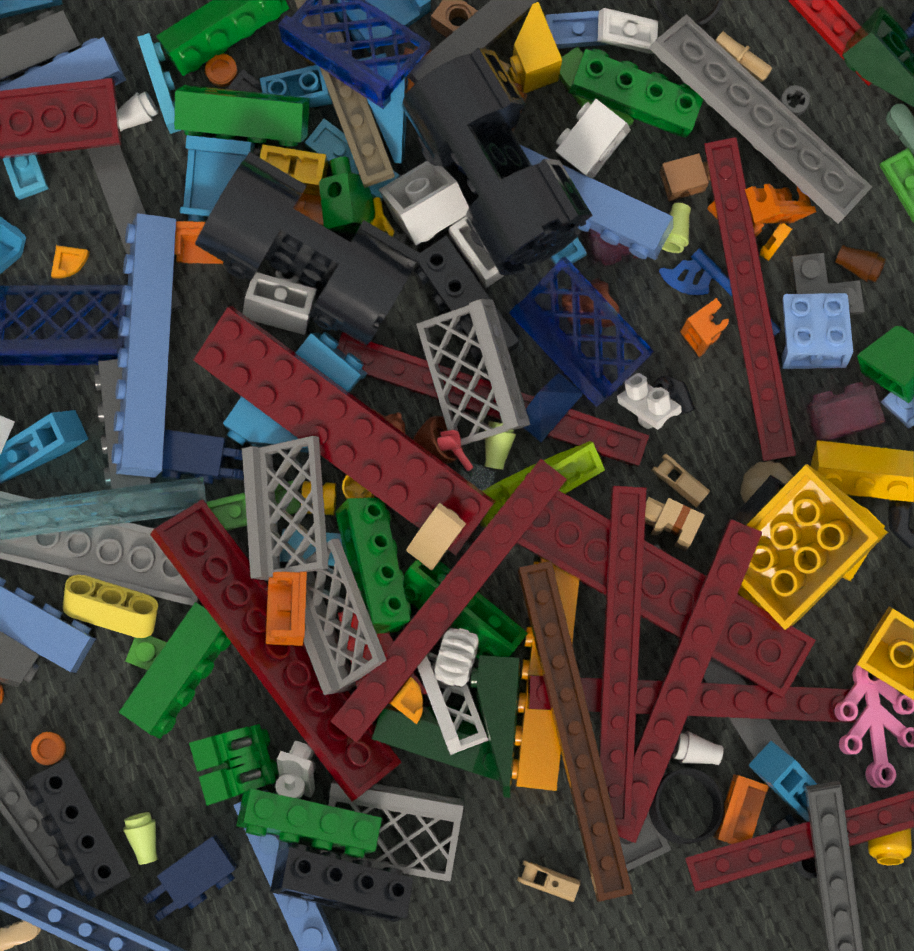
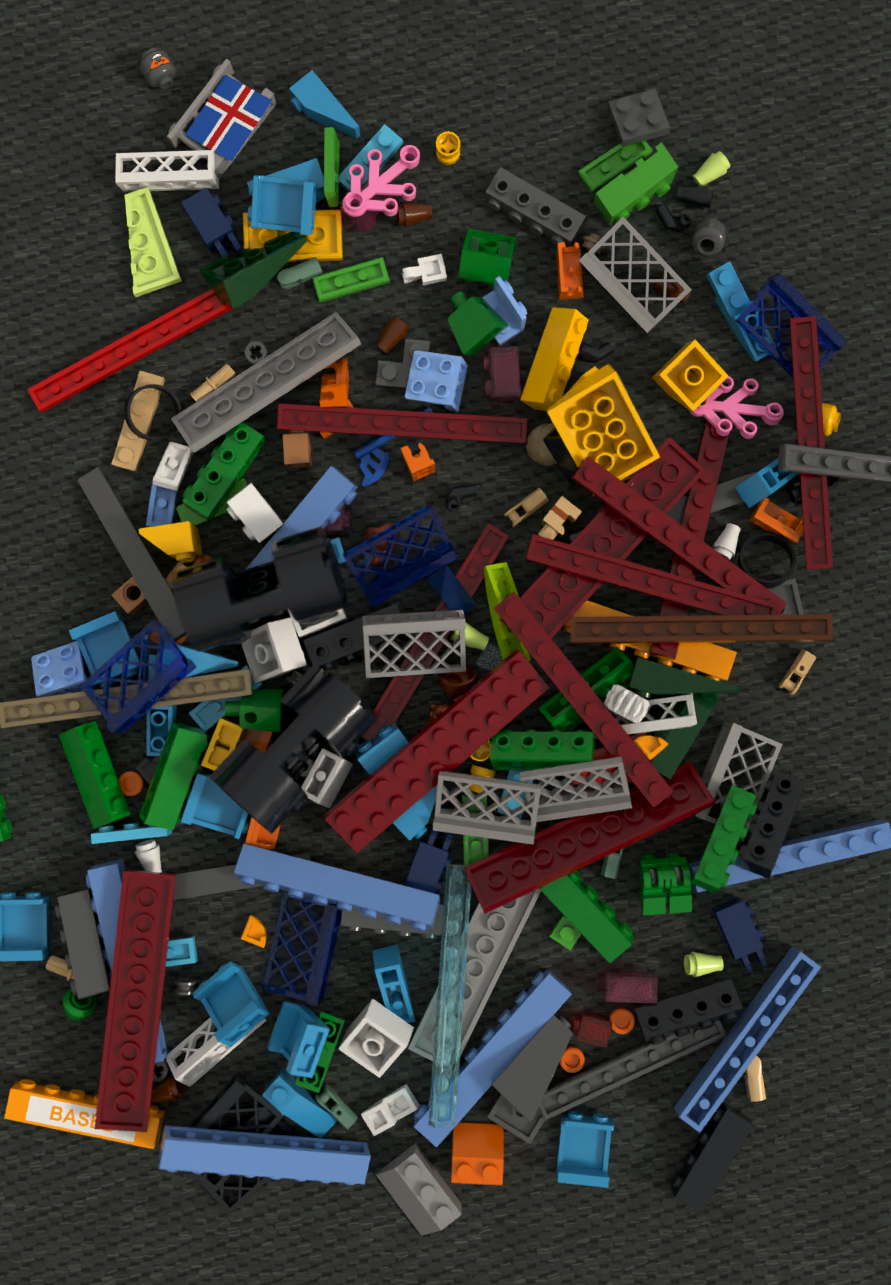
camera: 75 degrees left, 5 degrees up
light yellow beam [63,575,158,638] -> none
orange hinge [266,571,307,646] -> none
white hips [275,741,316,799] -> none
yellow hand [370,197,394,236] -> none
tan slope [406,503,466,571] -> none
coral hand [437,430,473,471] -> none
white hips [617,373,682,430] -> none
yellowish green cone [662,203,691,253] -> none
light orange tile [759,223,792,261] -> none
none -> clear red brick [572,1010,612,1048]
none -> sand green bar [600,848,624,879]
none -> clear pink brick [603,970,658,1003]

